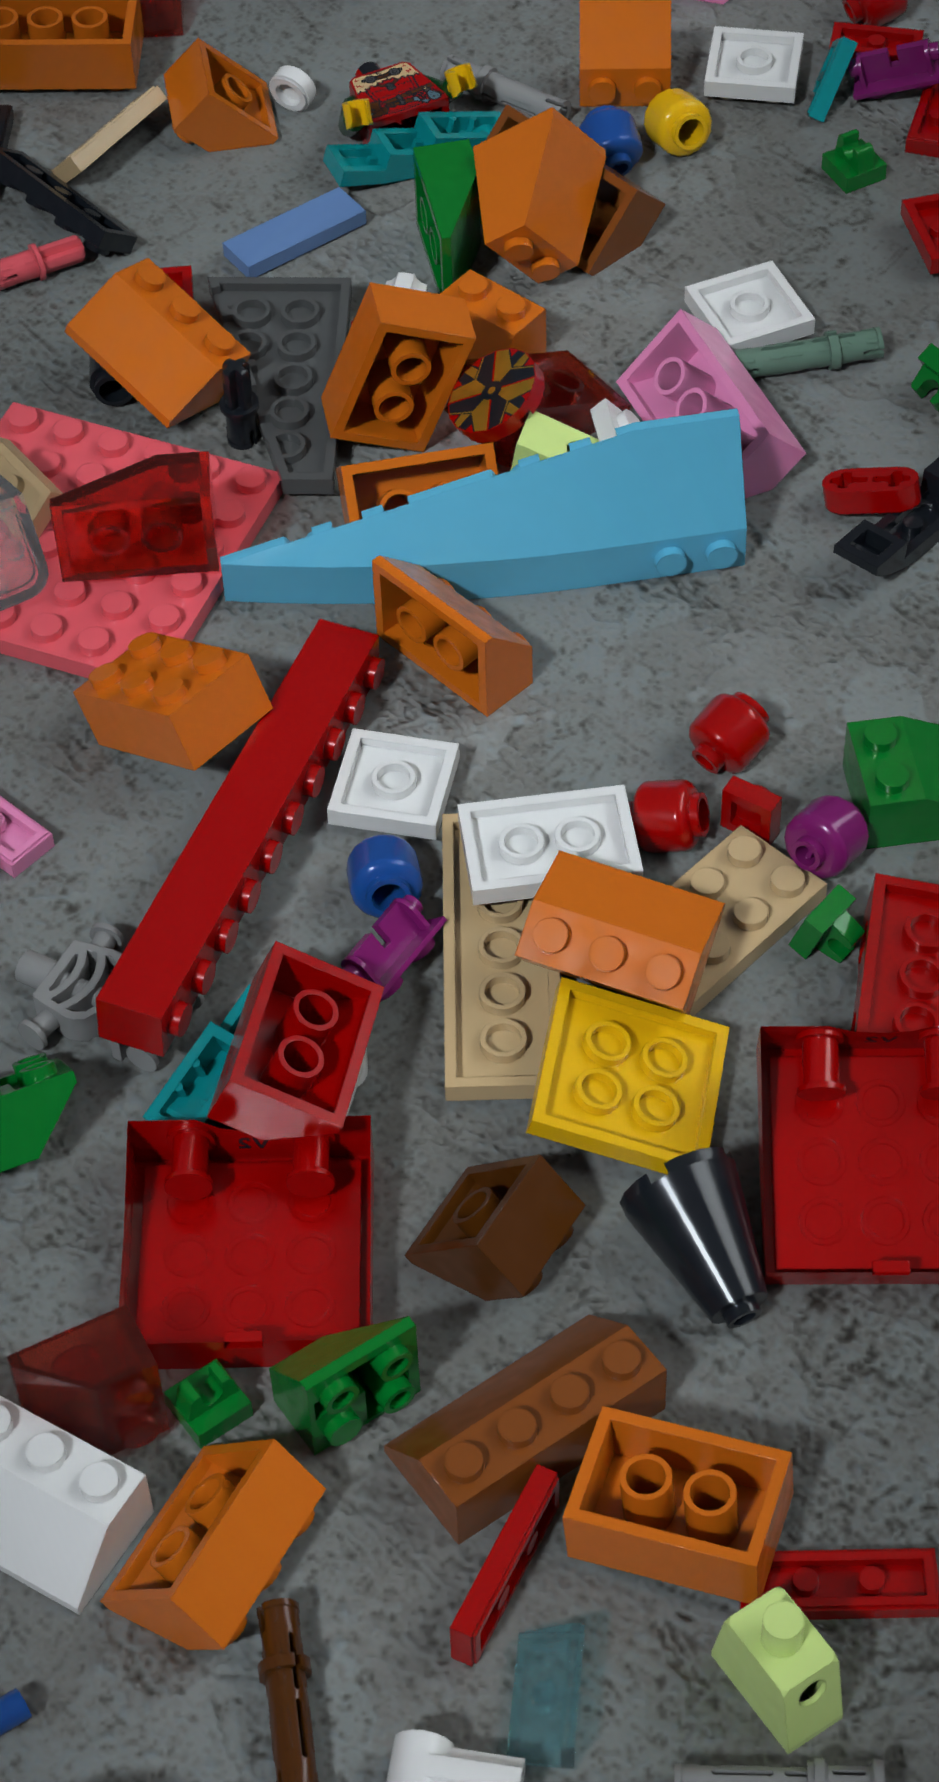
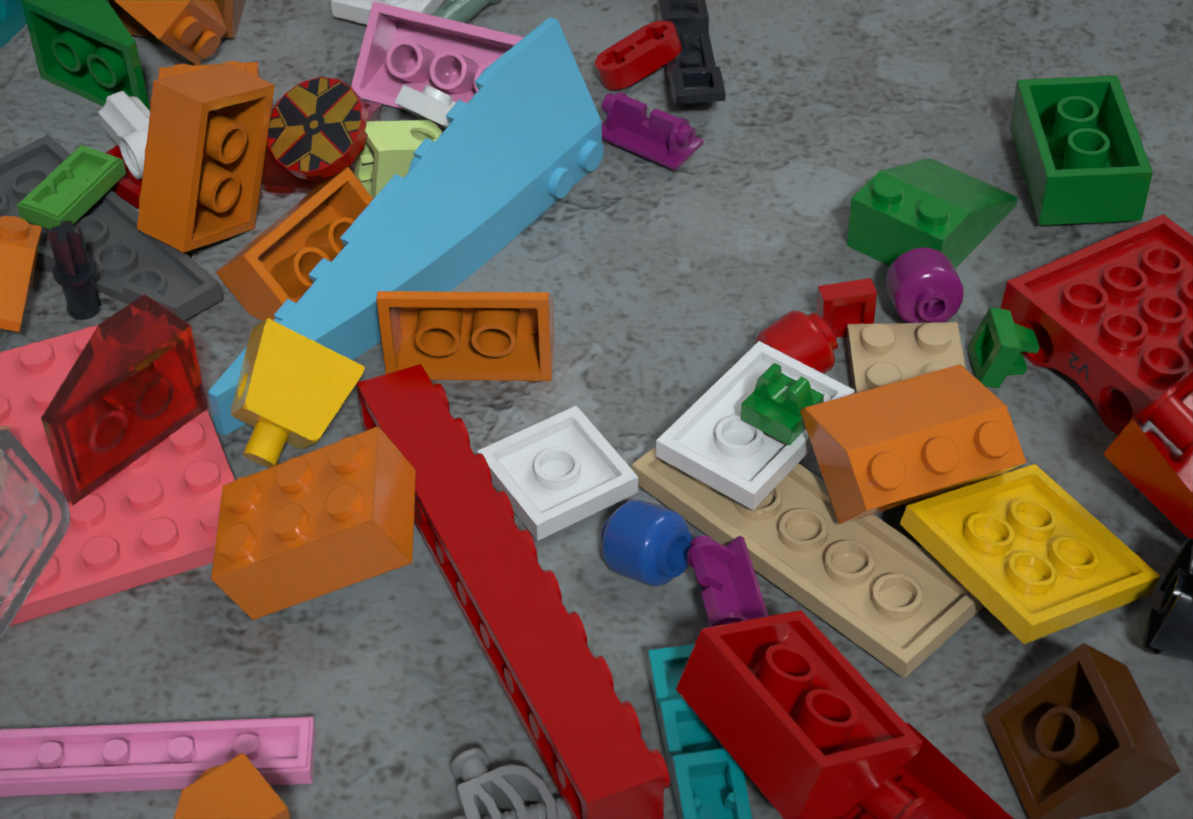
camera: 45 degrees left, 5 degrees down
red head [689,692,770,774] -> none
none -> bright green plate [17,145,126,229]
none -> yellow torso [231,318,365,468]
none -> magenta hinge [602,92,704,170]
none -> green tile [741,363,824,446]

